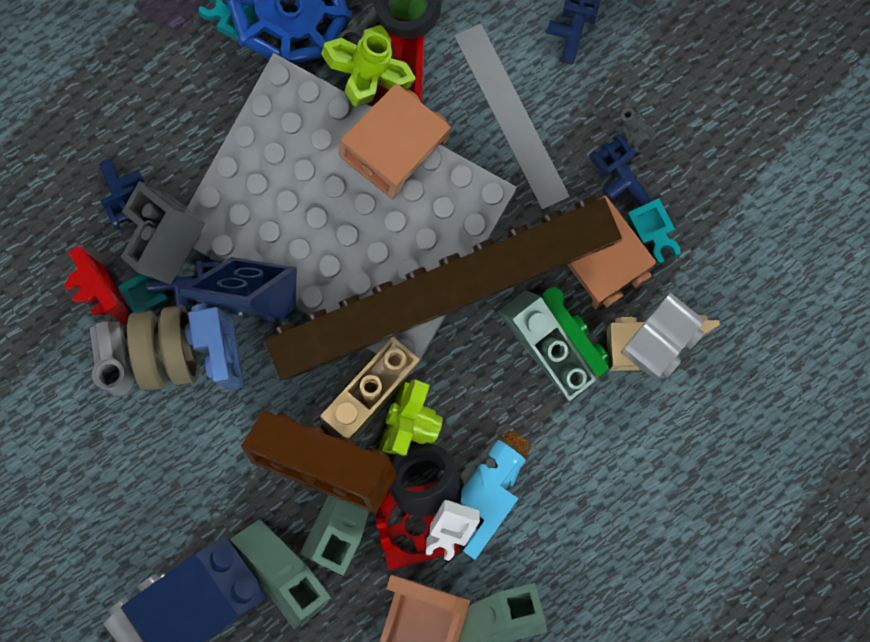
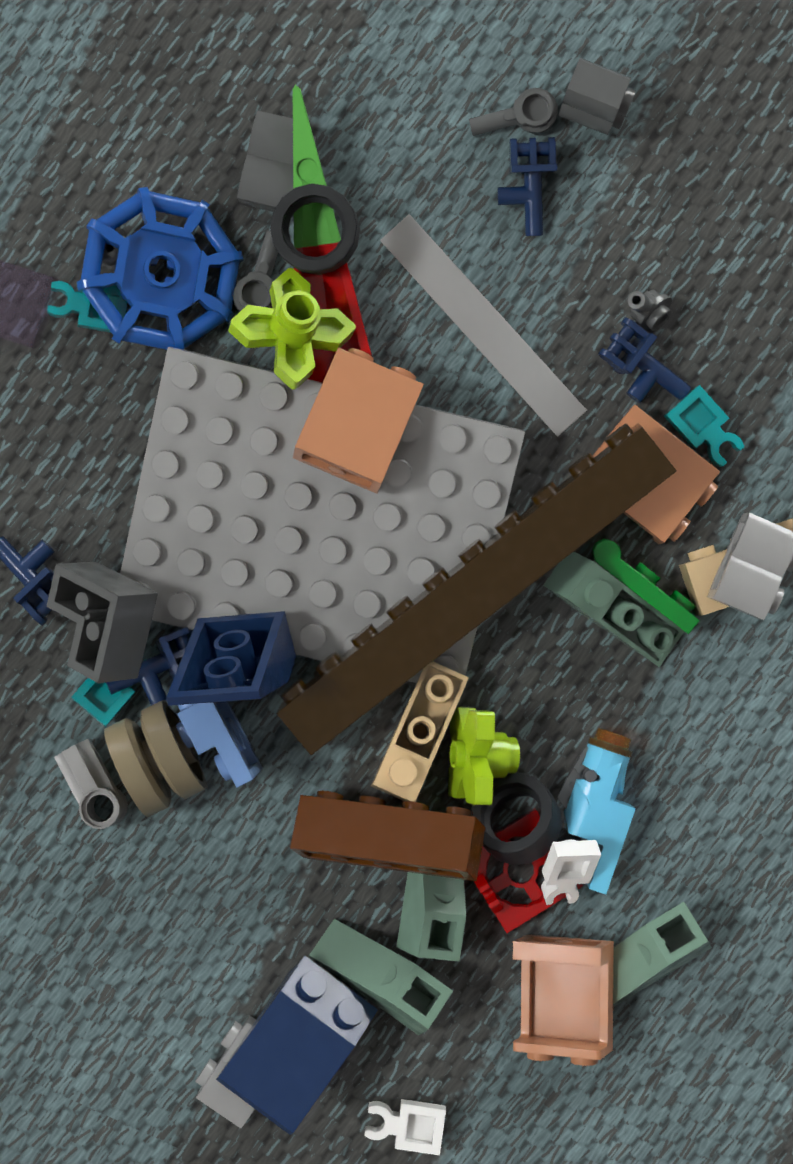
camera: 20 degrees left, 10 degrees up
red piece [64,246,132,325] -> none

